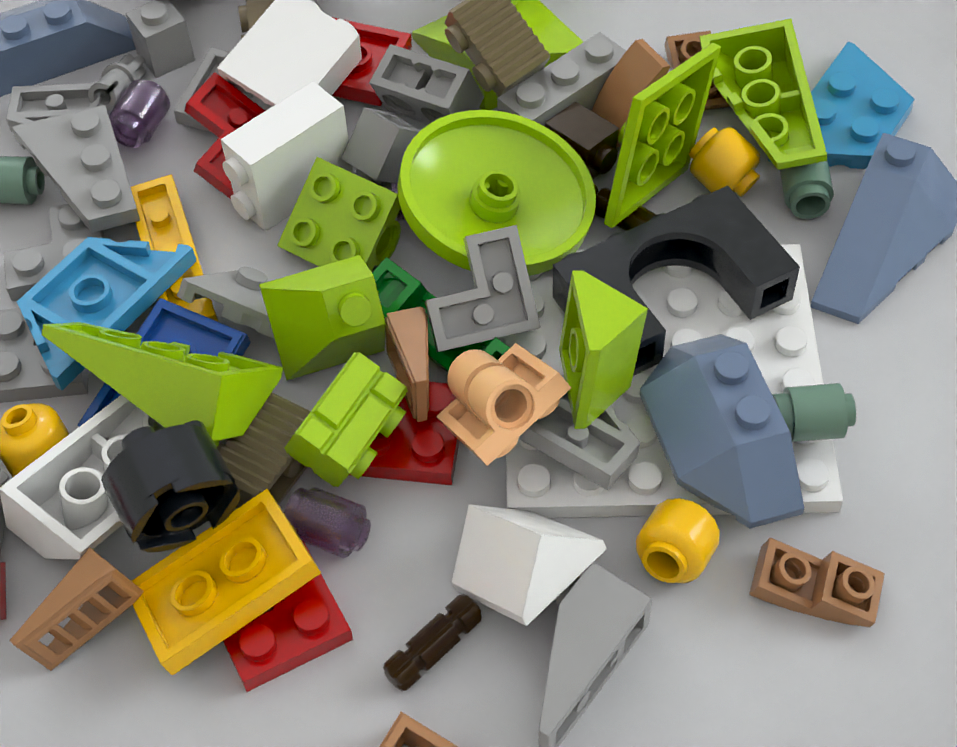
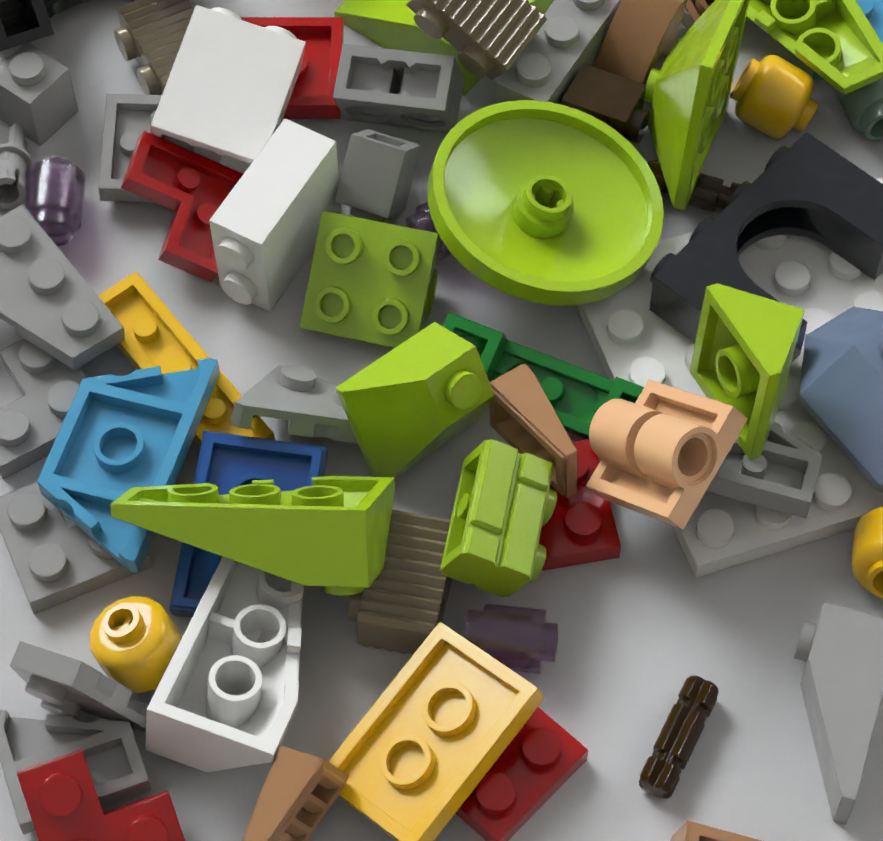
camera: 20 degrees left, 5 degrees up
black brick [101,420,241,553] -> none
light grey plate [425,225,541,352] -> none
white slope [451,505,607,626] -> none

